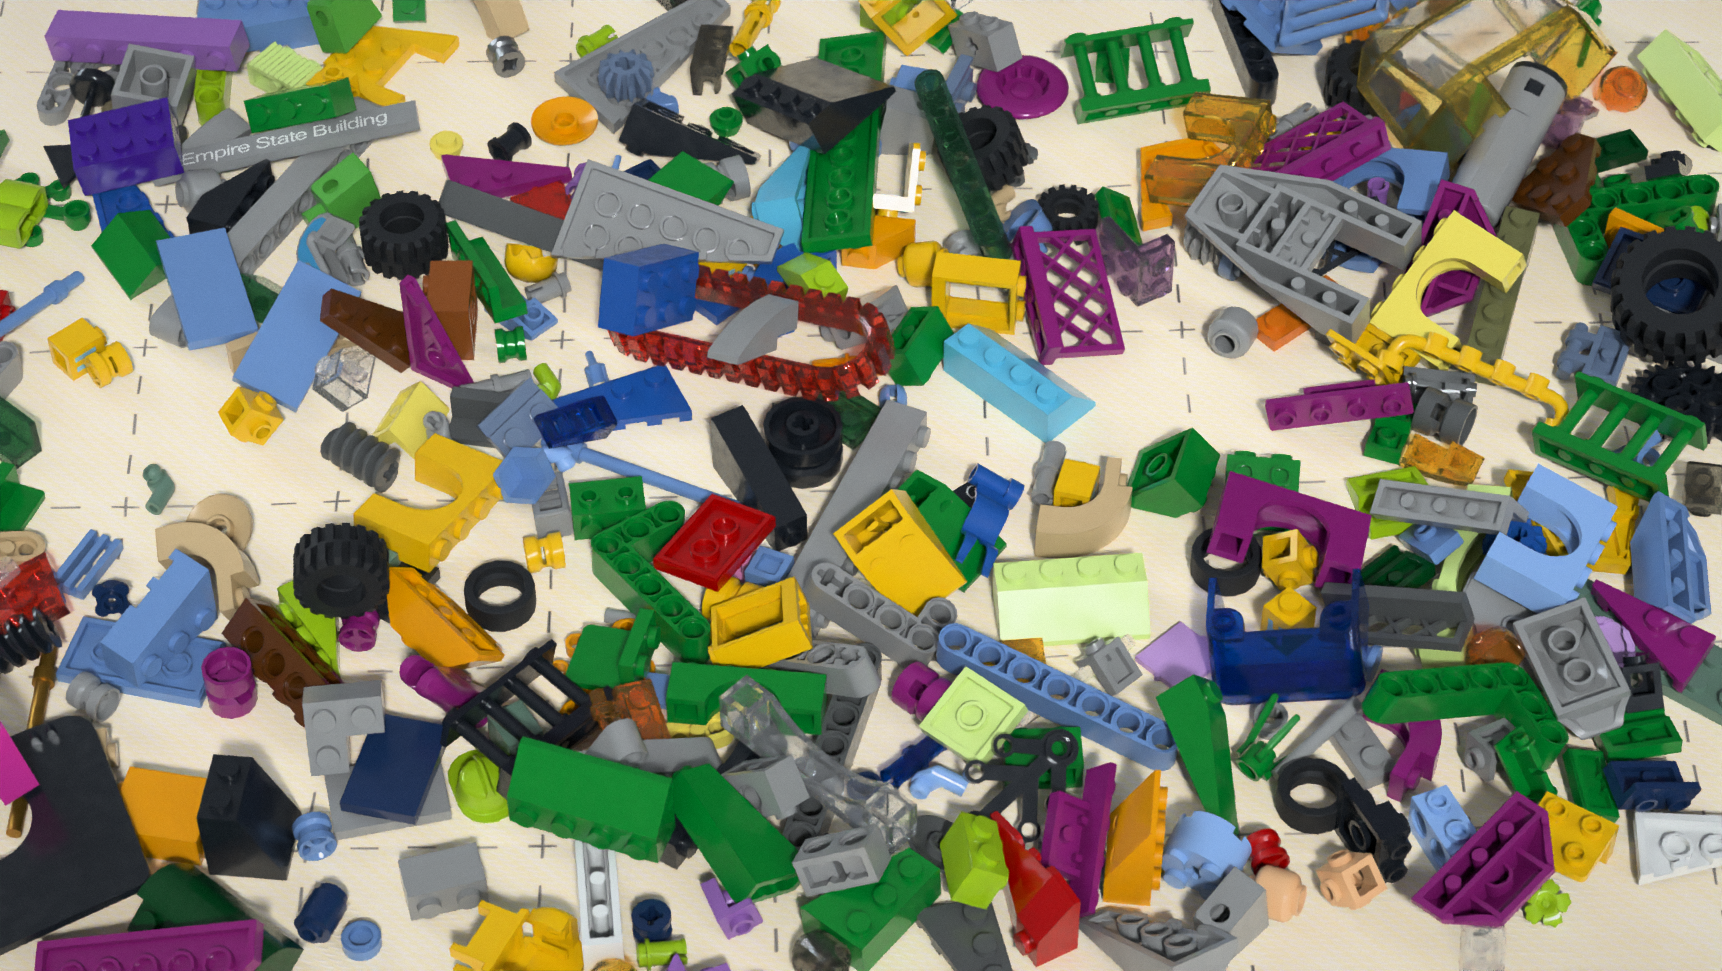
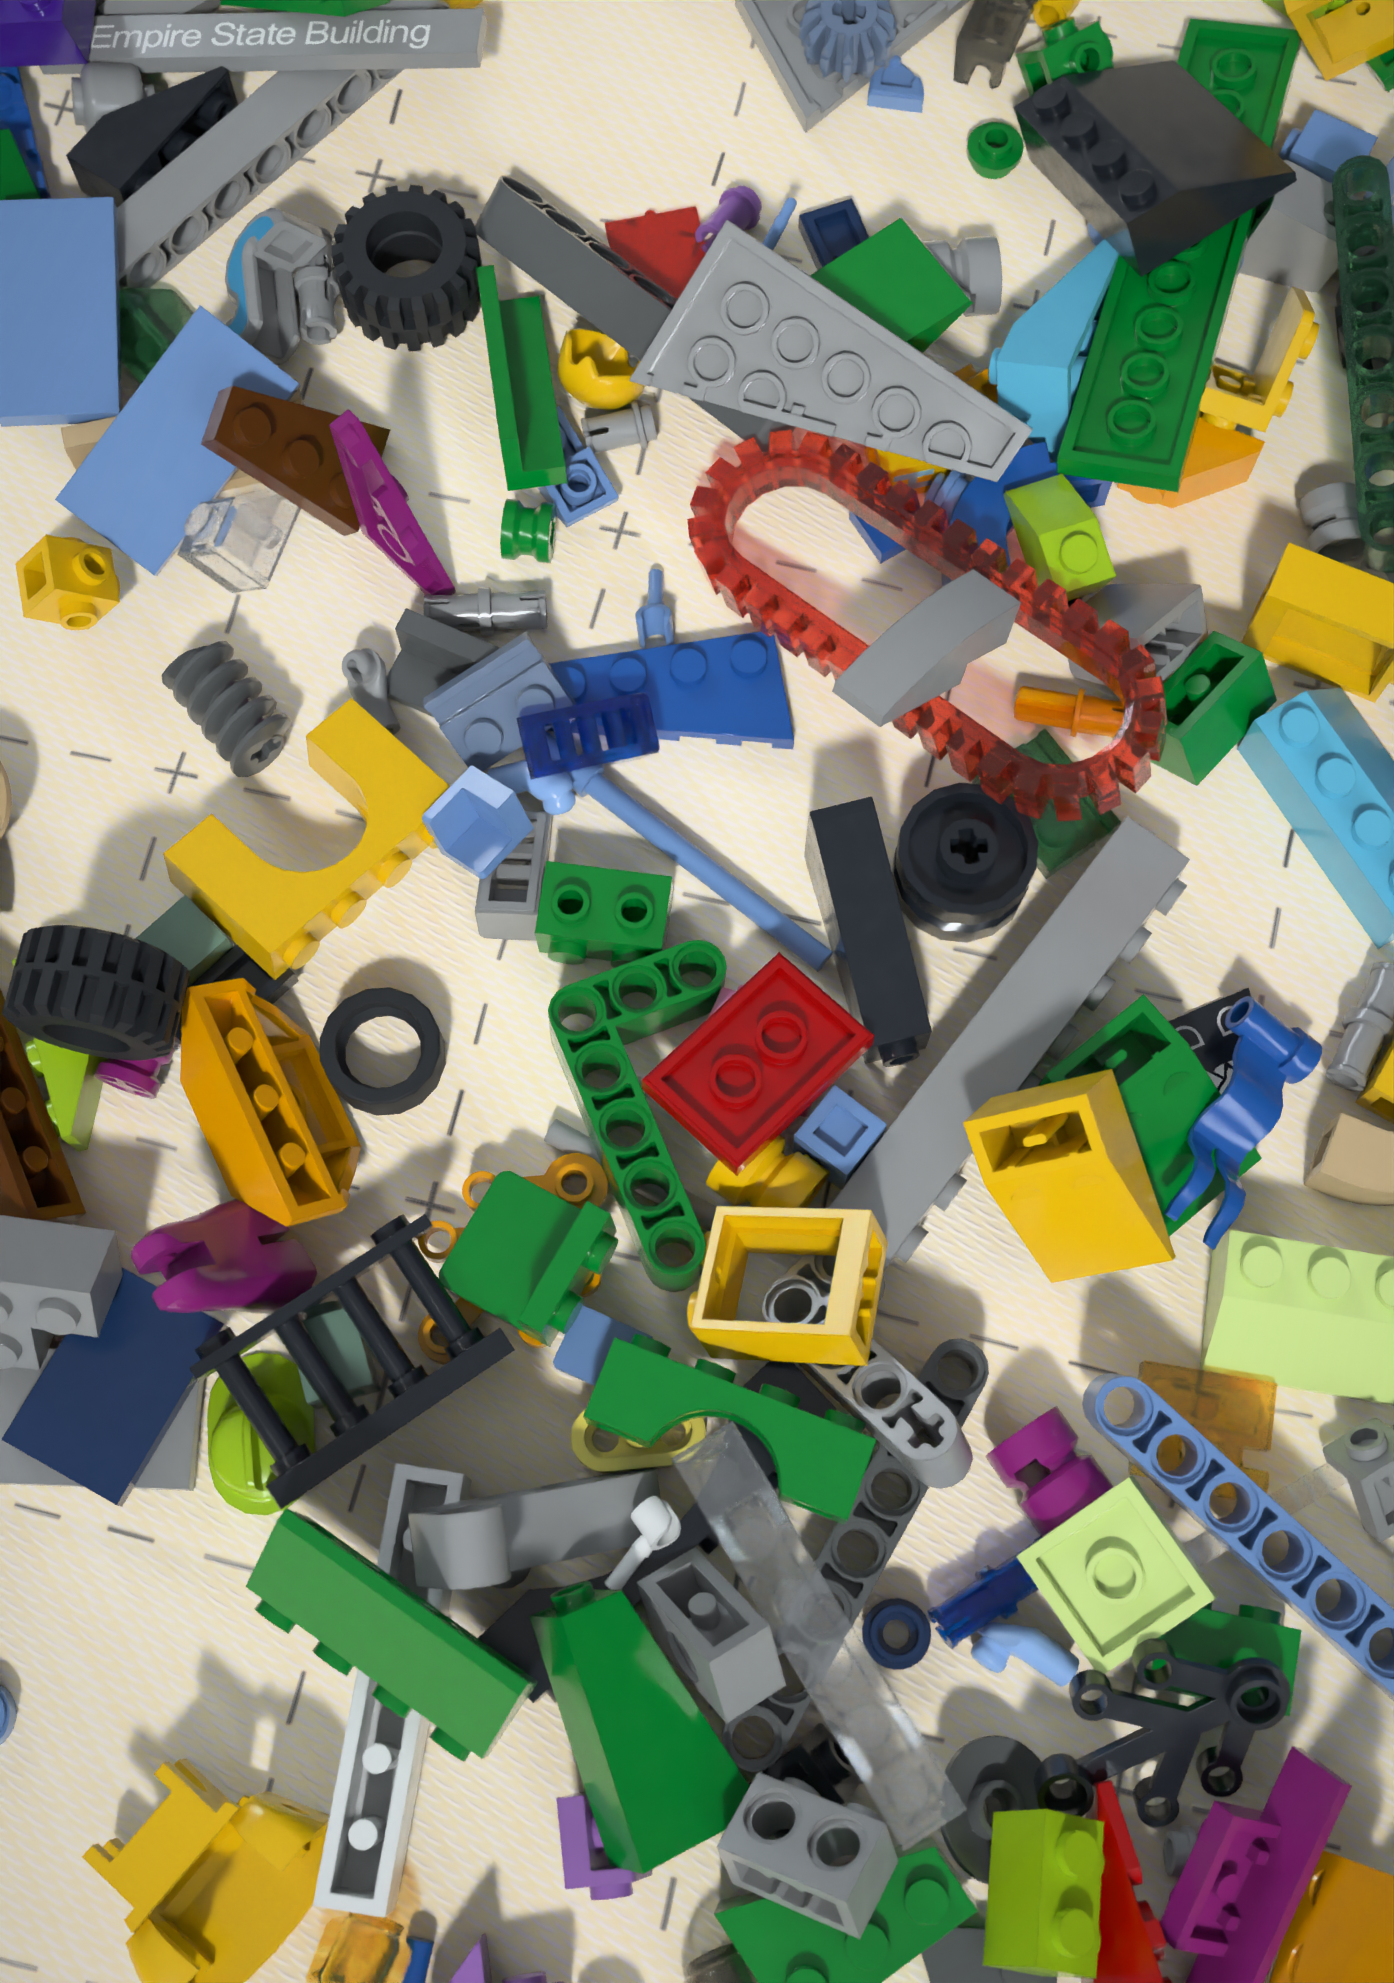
camera: 15 degrees right, 25 degrees up
bright green torso [301,152,381,229] -> none
light yellow panel [372,381,450,459] -> none
light grey brick [398,842,489,921] -> none
dark orange brick [423,260,478,360] -> none
light yellow plate [430,131,464,160] -> none
magenta wing [441,154,572,198] -> none
black bush [487,122,532,161] -> none
yellow wheel [523,531,566,573] -> none
light orange dish [531,97,598,145] -> none
lime arm [533,363,562,400] -> none
clear orange plate [589,678,671,740] -> none
blue brick [598,243,700,336] -> none
black wedge [619,99,762,164] -> none
dark blue wheel [631,899,673,943] -> none
lime pin [636,938,688,971] -> none
light grey beam [802,562,958,668] -> none
medium blue hinge [879,384,907,409] -> none
yellow head [898,240,949,288] -> none
none -> white hand [604,1496,681,1590]

